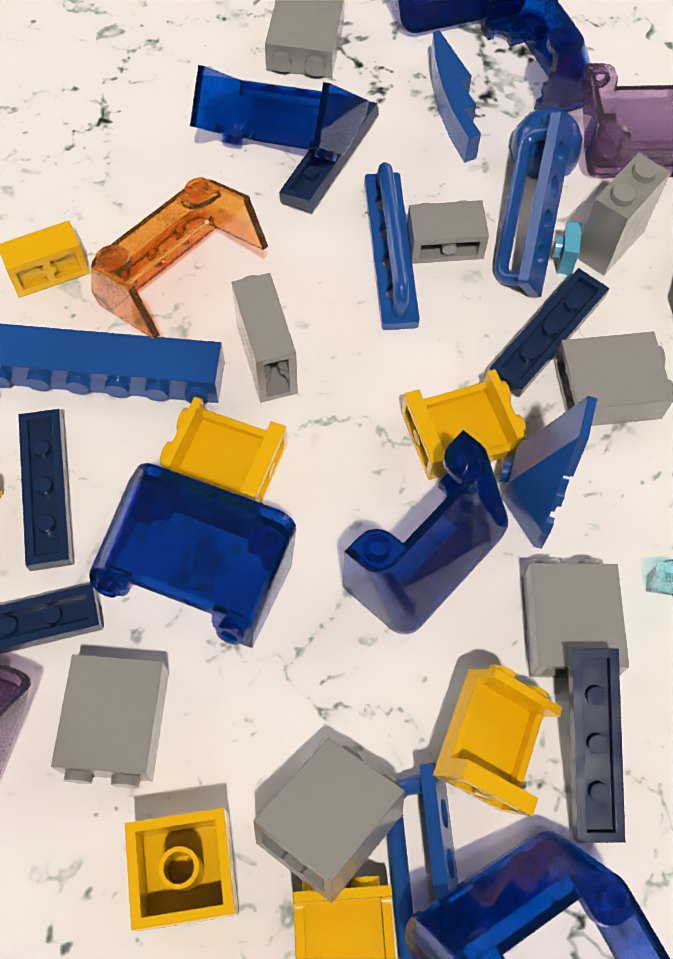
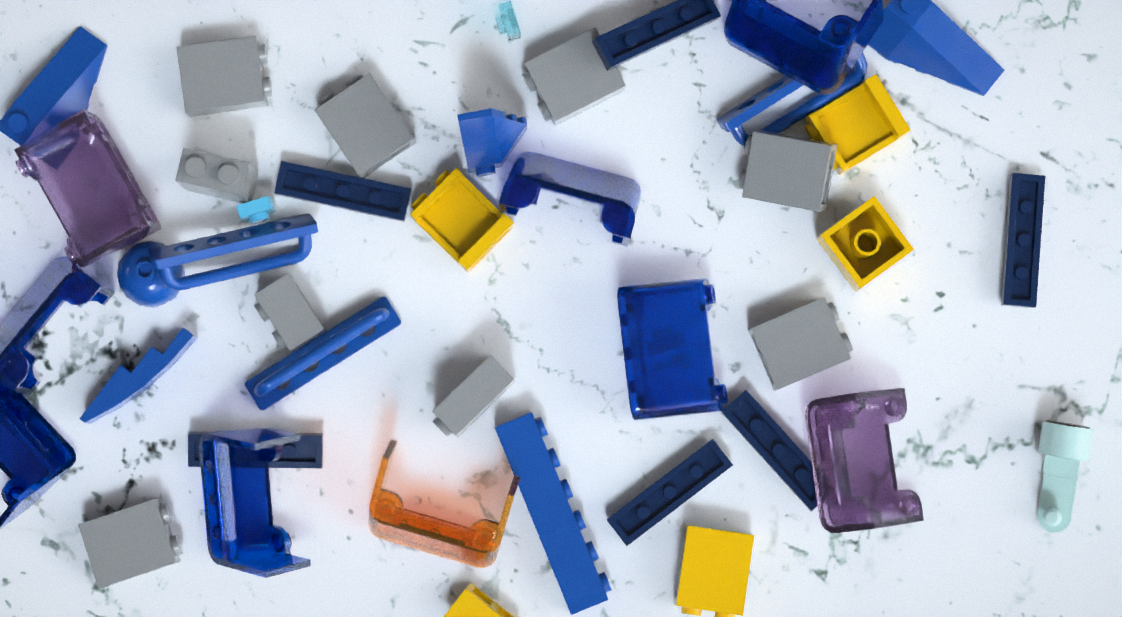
camera: 120 degrees left, 20 degrees up
yellow panel [160,397,287,513] -> none
yellow panel [433,664,563,817] -> none

